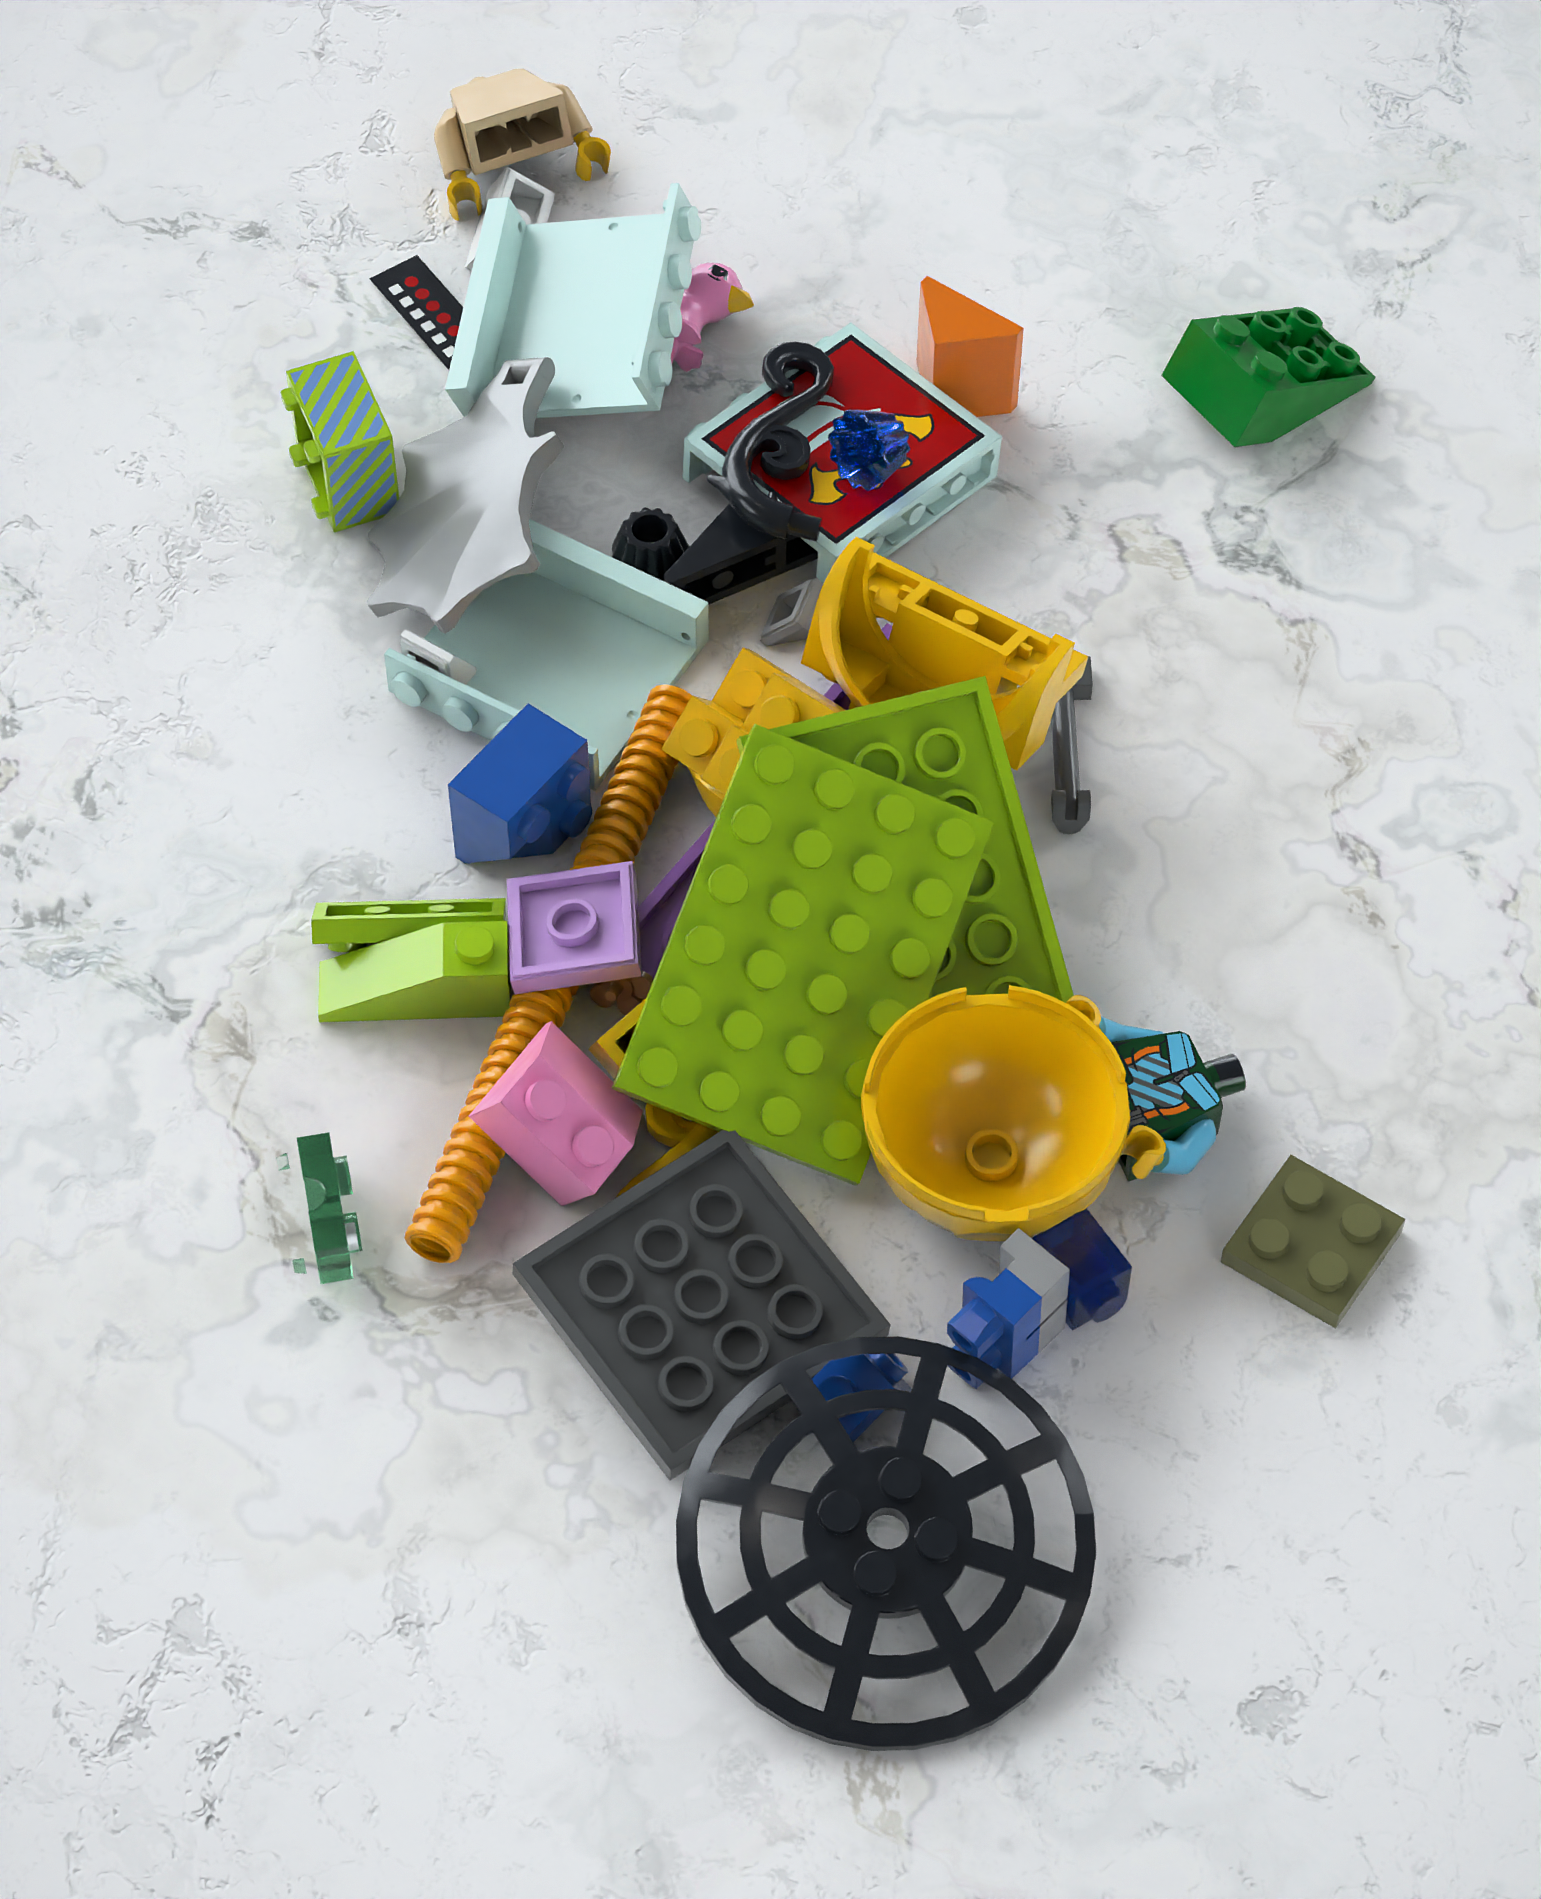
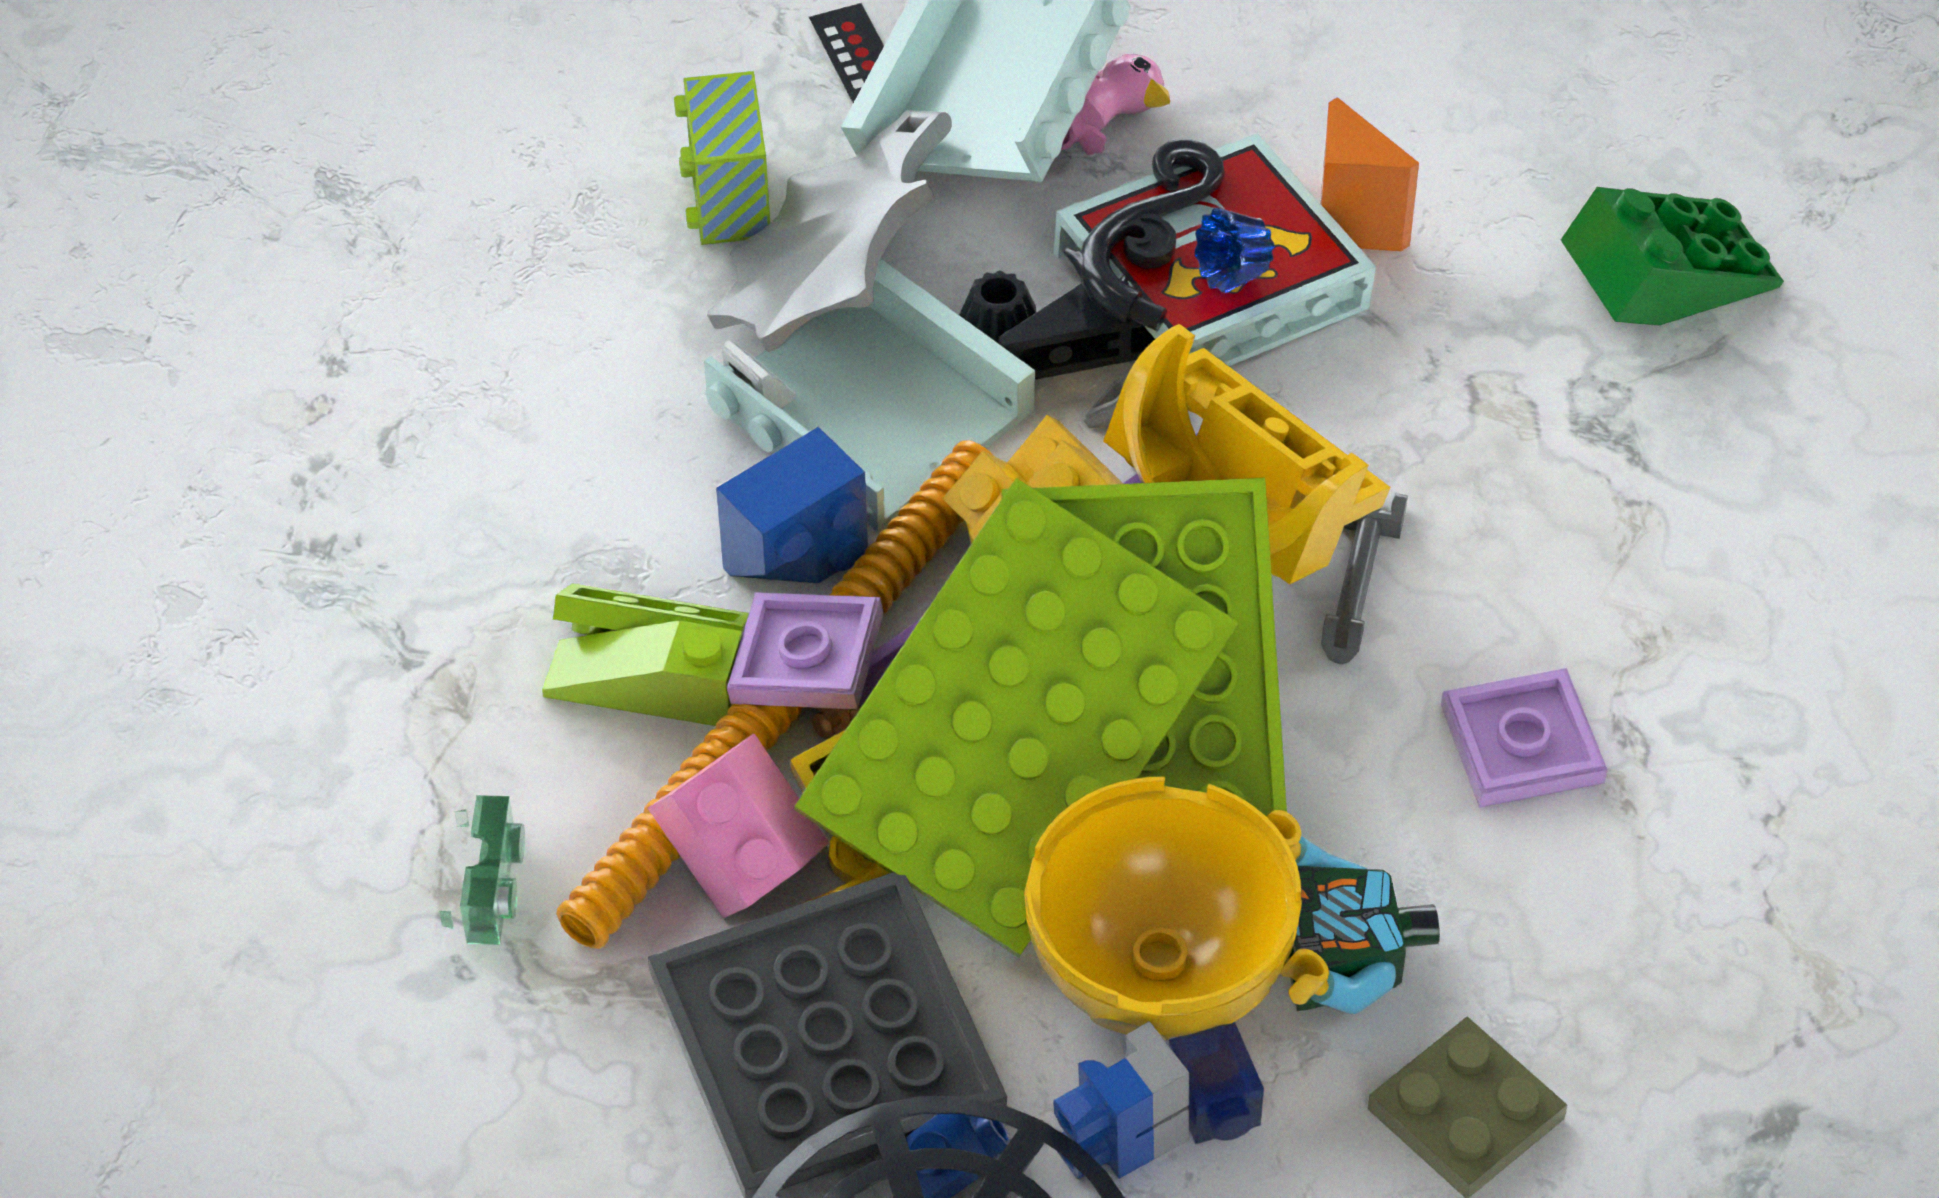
camera: 15 degrees right, 5 degrees down
none -> lavender tile [1441,668,1607,808]

